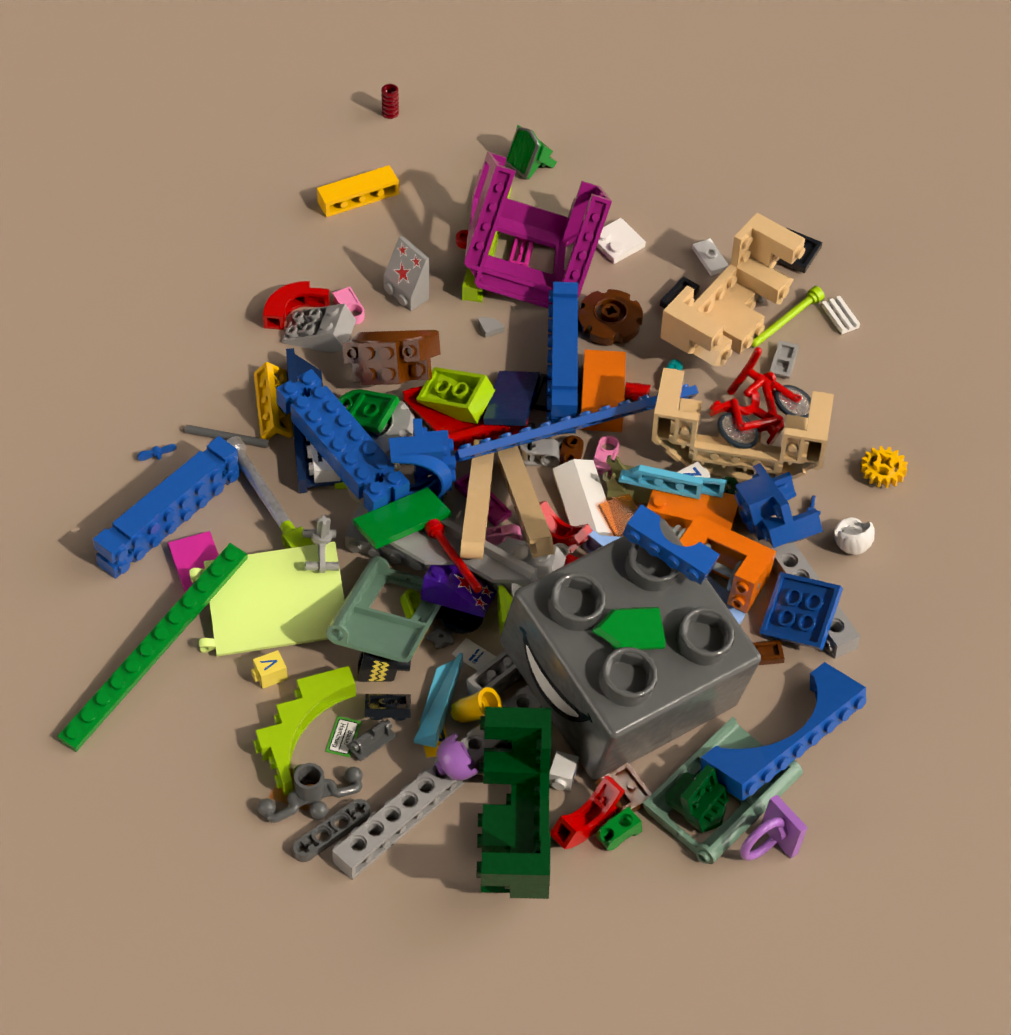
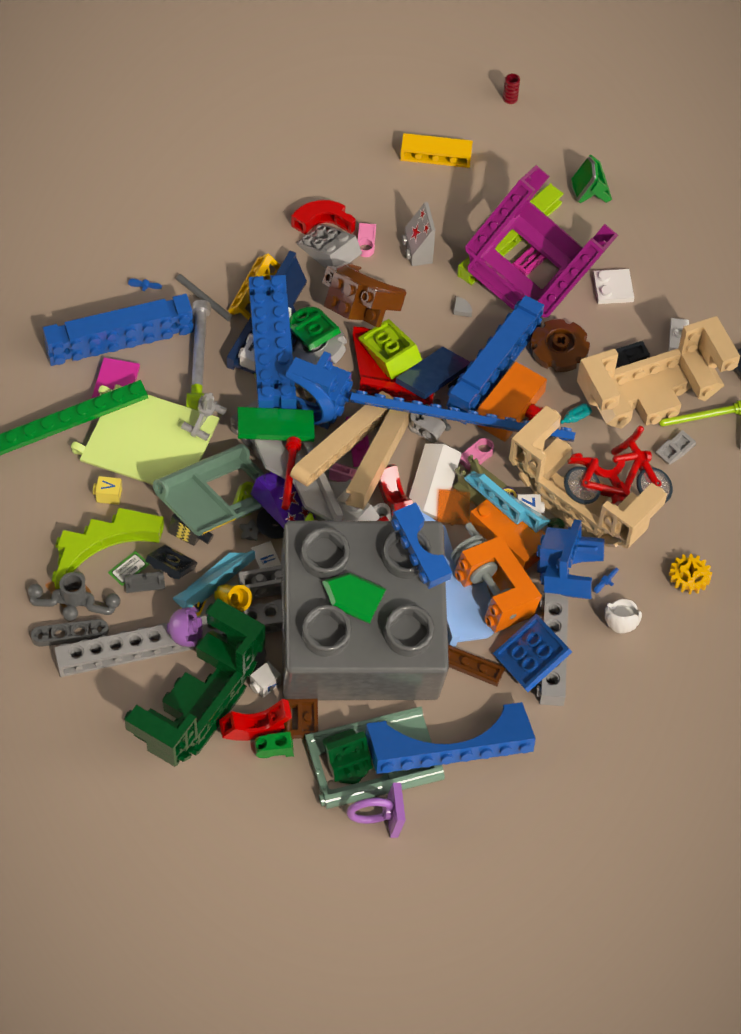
camera: 30 degrees right, 5 degrees up
reddish brown plate [559,435,584,465] -> none

